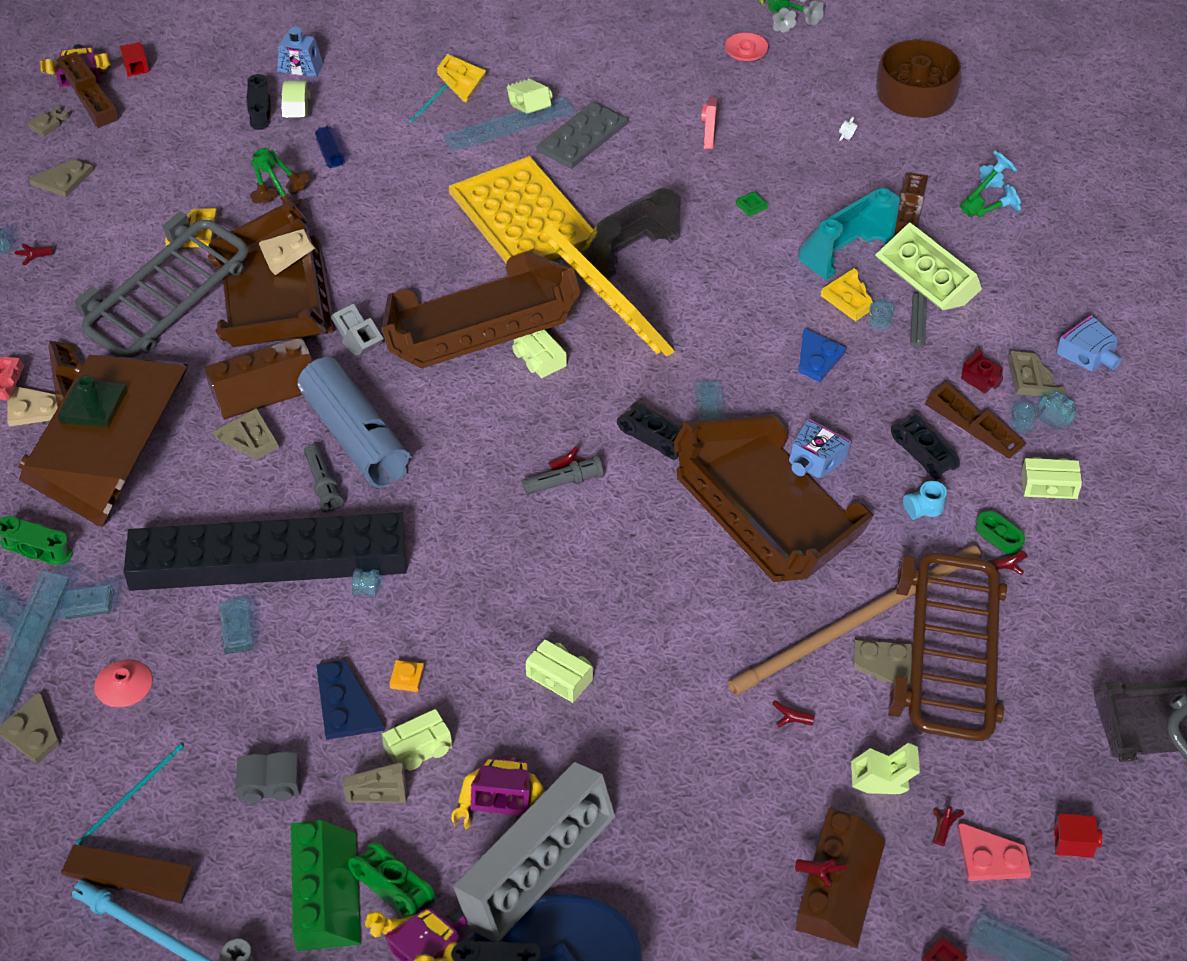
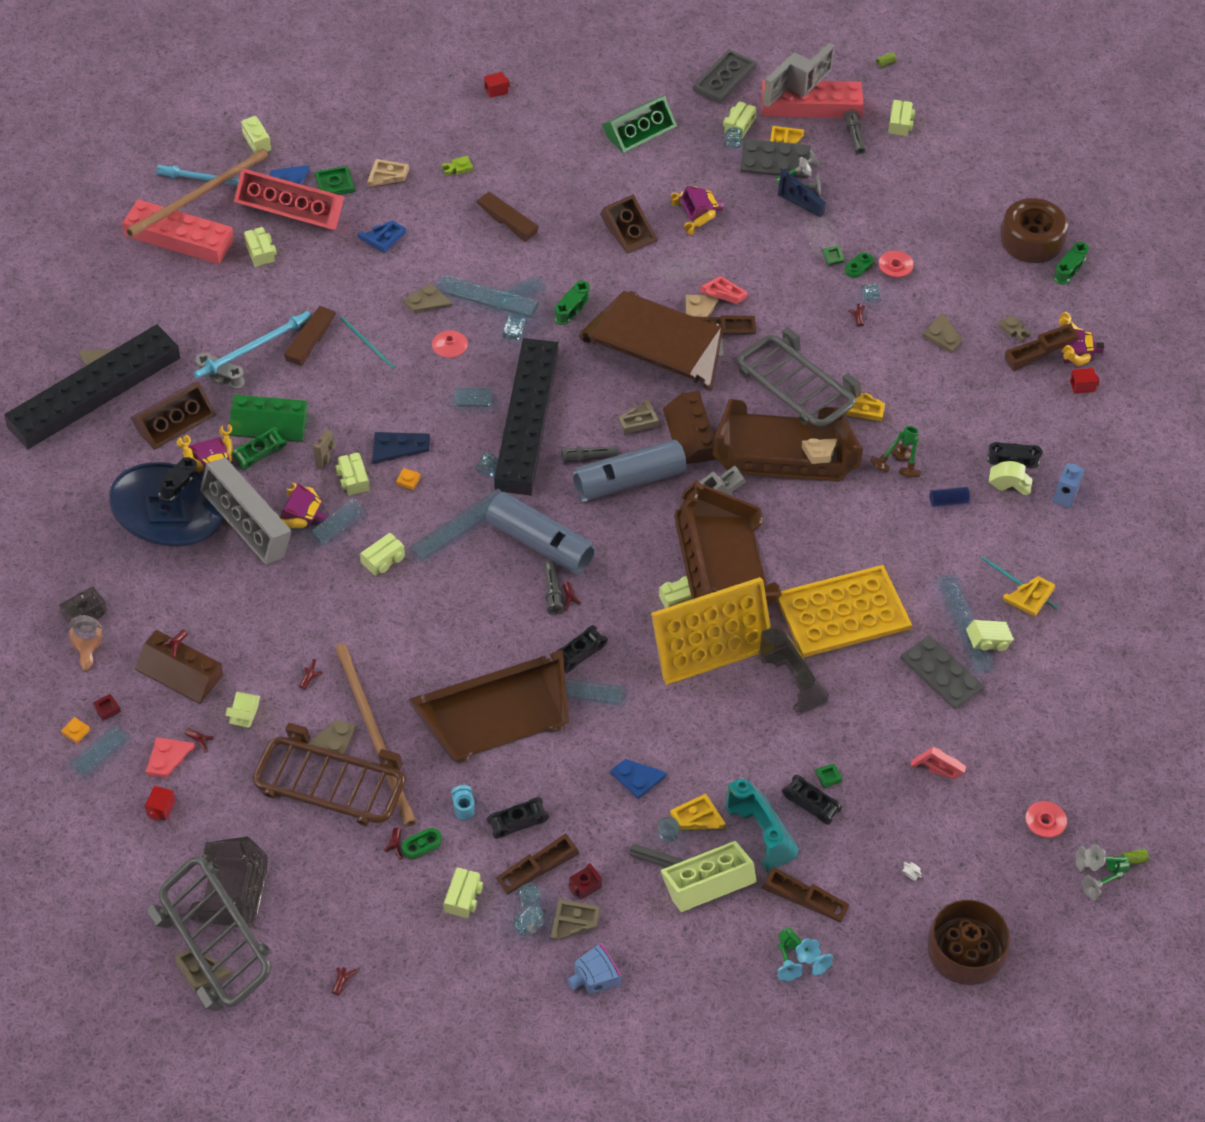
camera: 100 degrees right, 5 degrees up
clear green tile [58,375,128,428] -> none
dark grey brick [236,752,300,803] -> none
medium blue torso [789,419,851,478] -> none
none -> clear light blue tile [310,497,365,546]
none -> clear light blue tile [410,489,501,562]
none -> sand blue piece [486,492,596,575]
none -> black piece [782,775,842,825]

